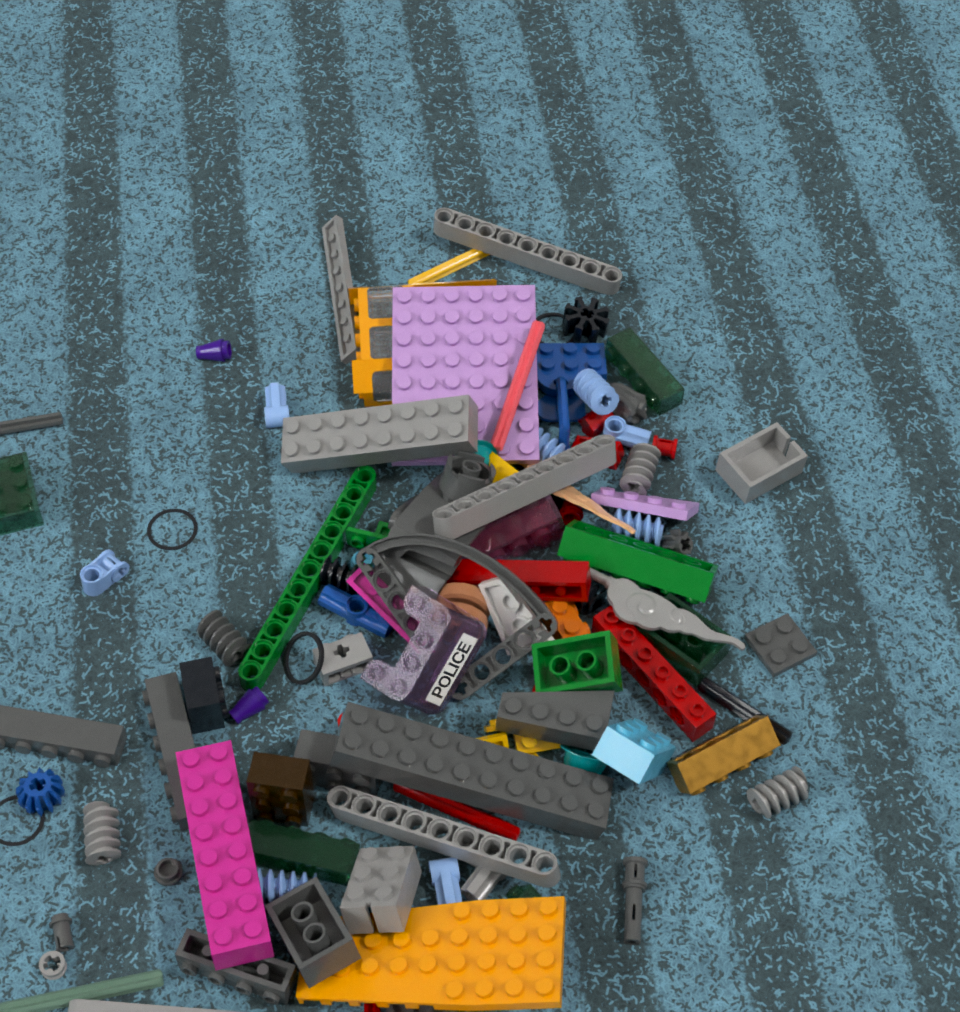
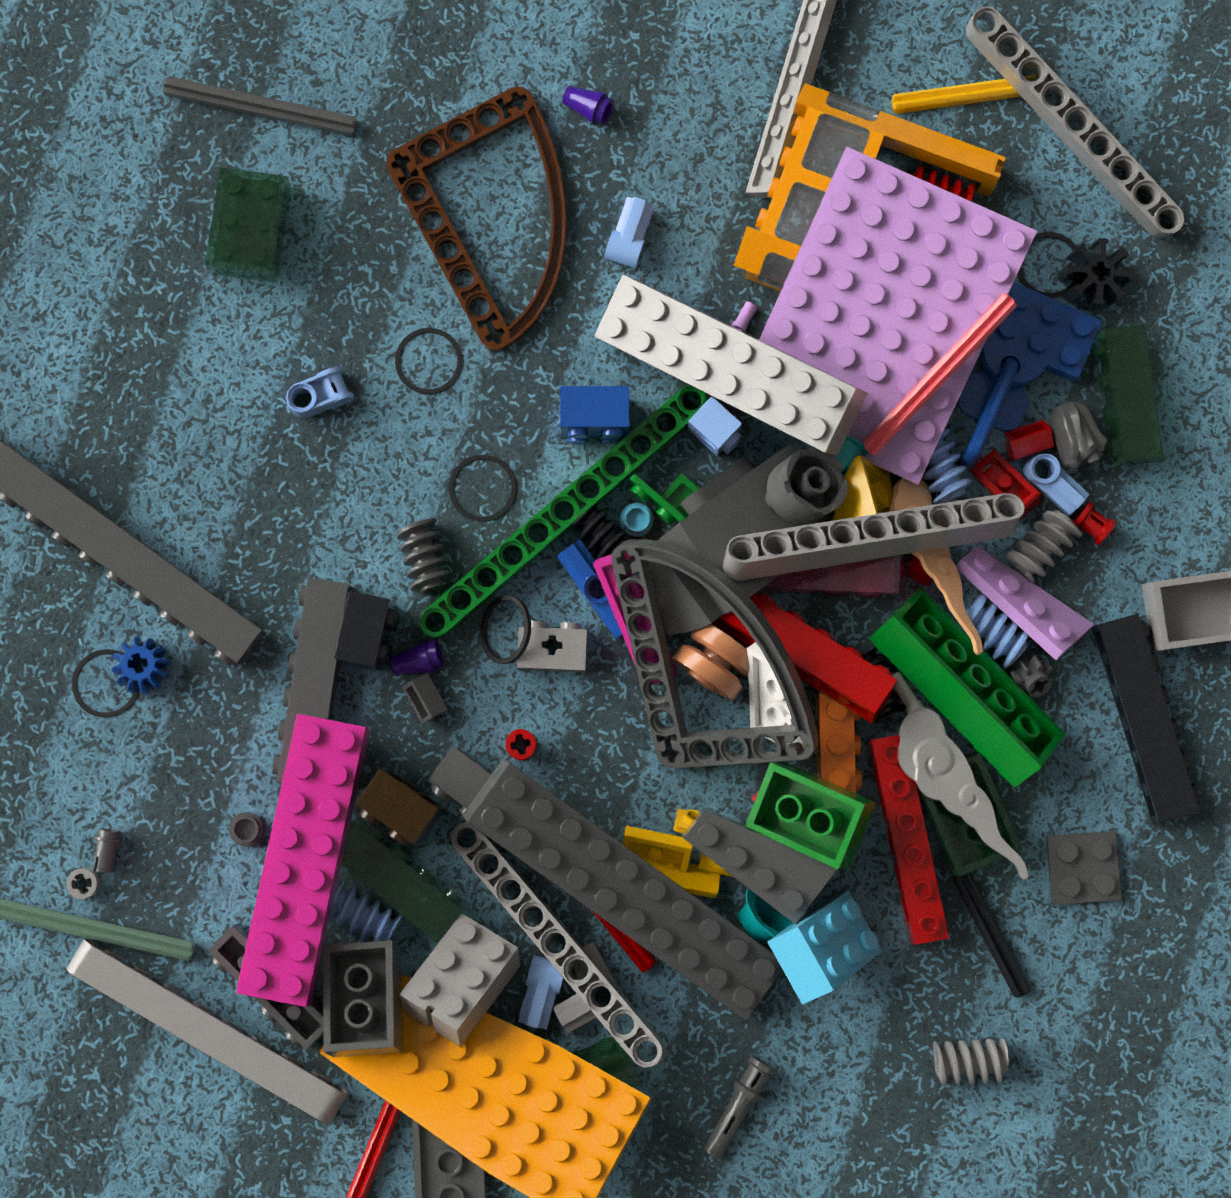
camera: 25 degrees right, 30 degrees up
light grey piece [83,801,121,866] -> none
clear purple windscreen [360,585,487,715] -> none
light blue piece [573,368,619,415] -> none
pearl gold brick [667,715,781,796] -> none
none -> reddish brown beam [386,86,566,352]
none -> dark grey piece [402,673,449,724]
none -> black piece [449,455,516,522]
none -> blue brick [560,386,629,444]
none -> light blue brick [688,396,742,457]
none -> black brick [1092,613,1200,823]

